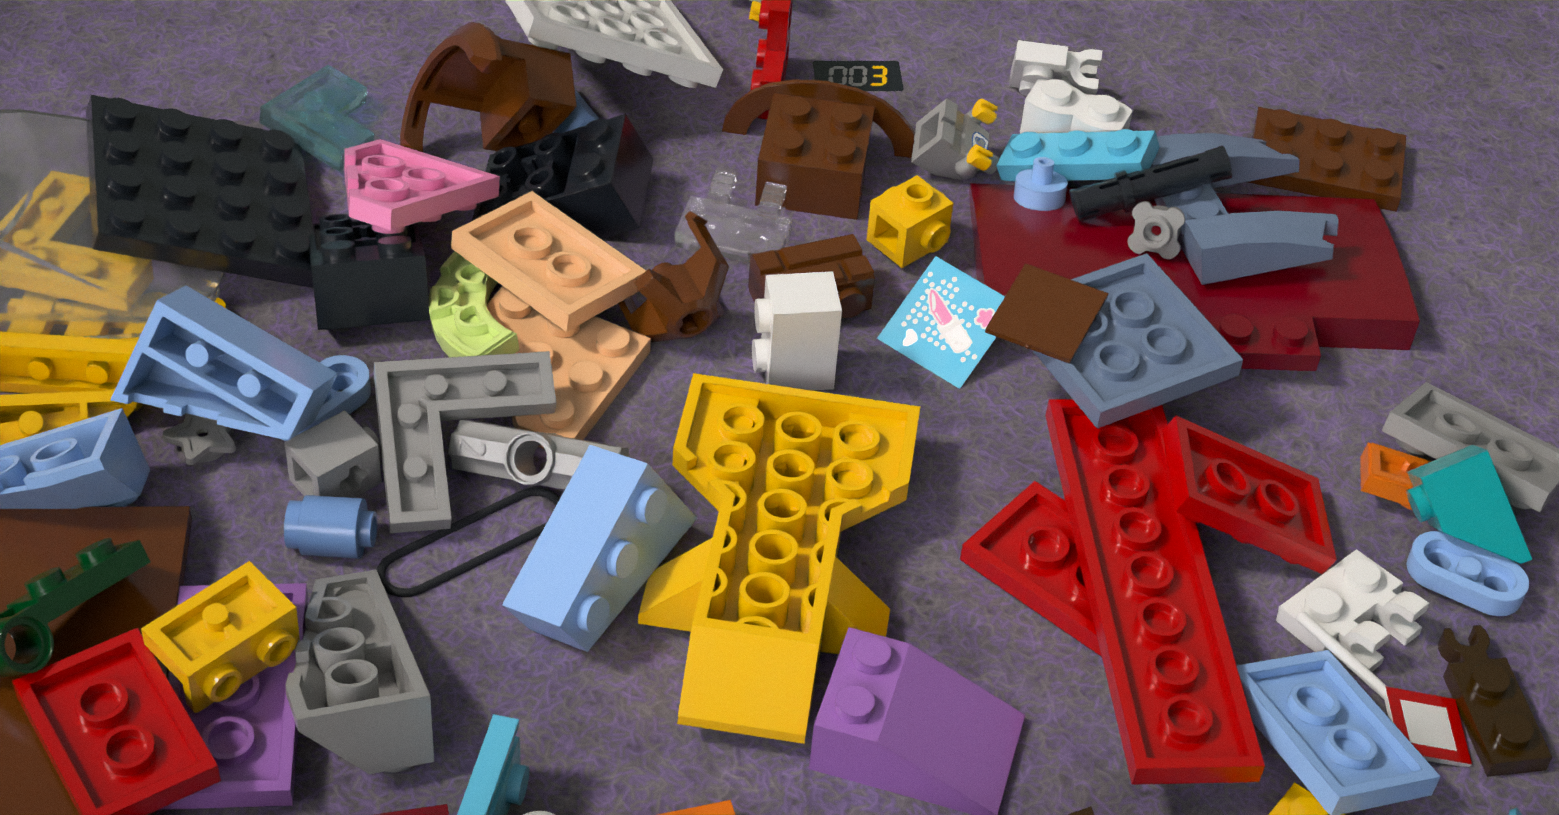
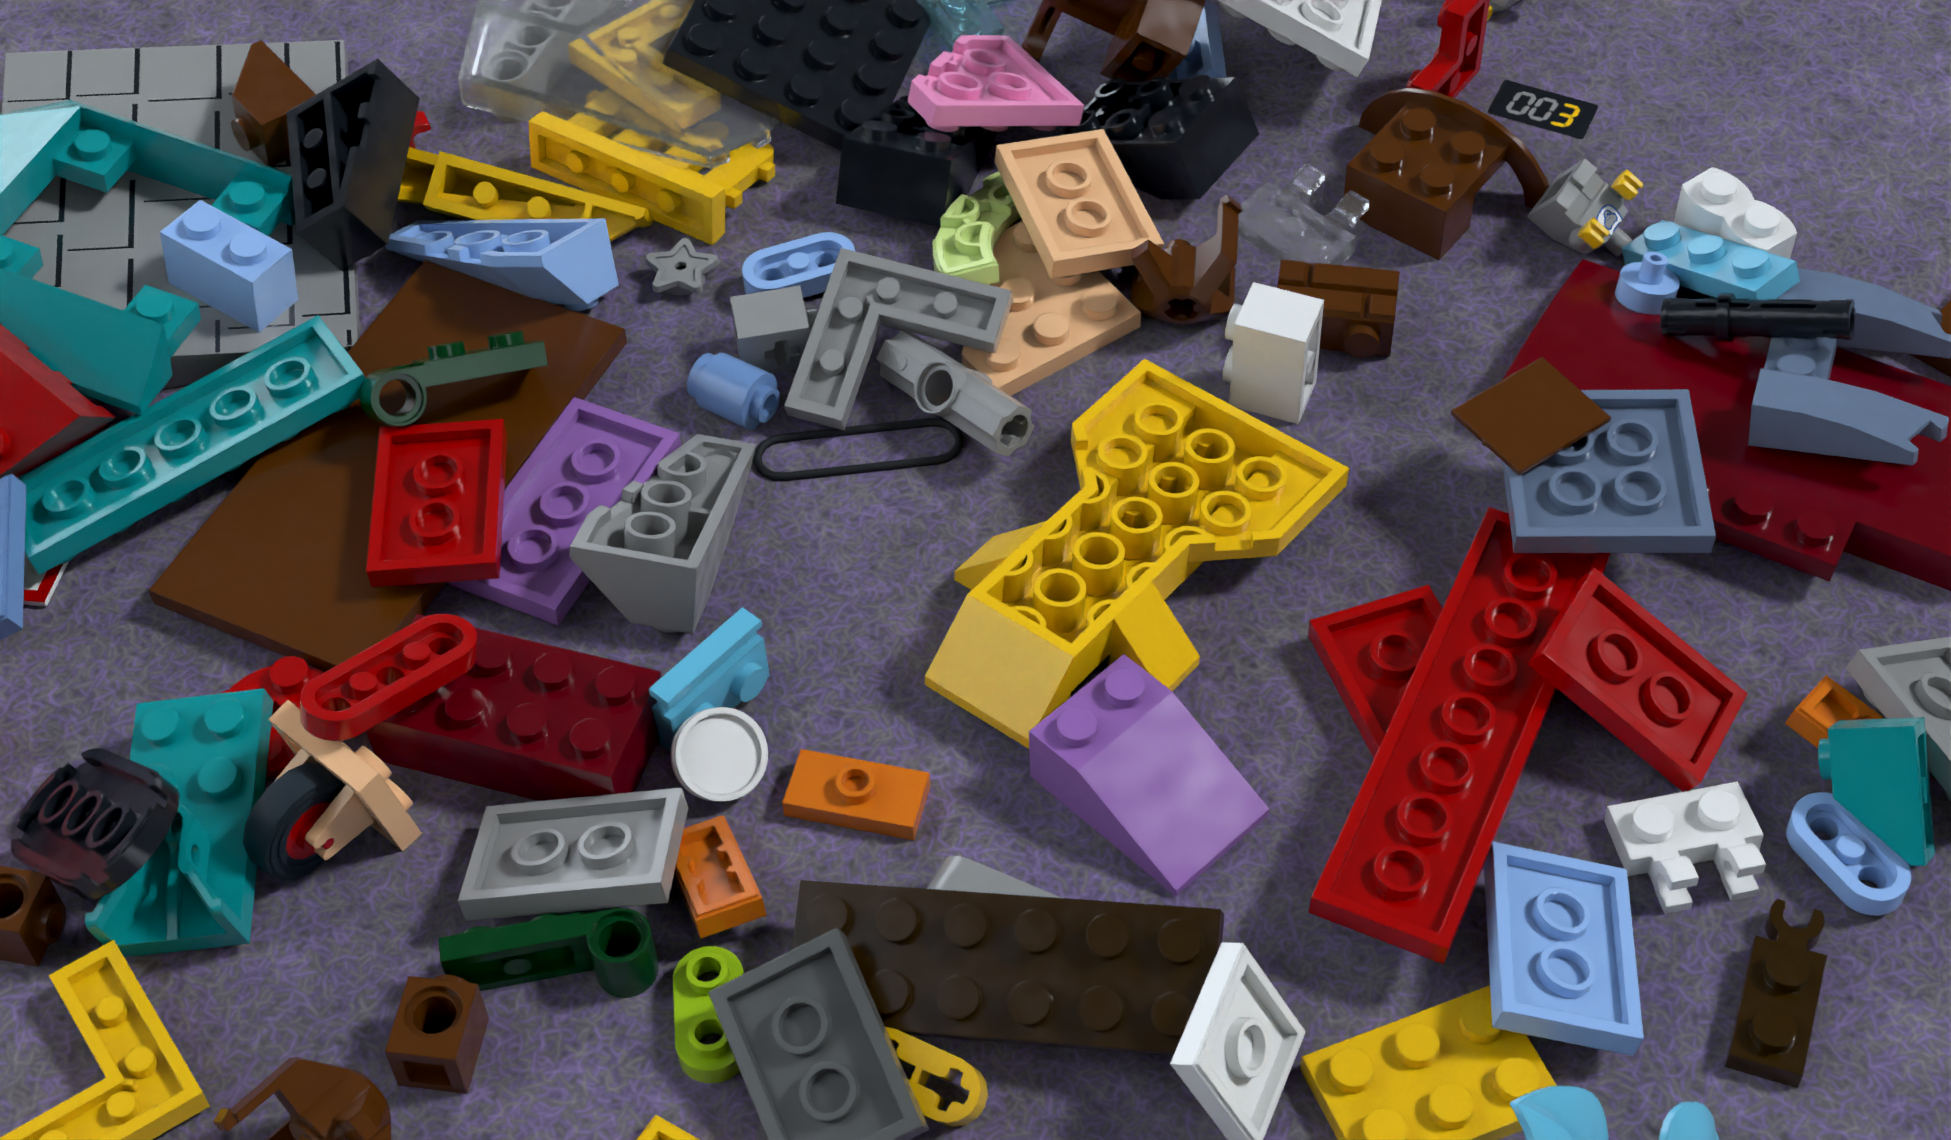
camera: 35 degrees right, 5 degrees up
light blue wedge [110,285,338,441] -> none
yellow bracket [141,561,300,713] -> none
light blue wedge [502,445,697,652] -> none
yellow brick [866,175,954,268] -> none
medium azure sticker [877,256,1005,389] -> none
white plate [1009,40,1103,96] -> none
light grey plate [1127,201,1185,259] -> none
white piece [1296,612,1472,767] -> none

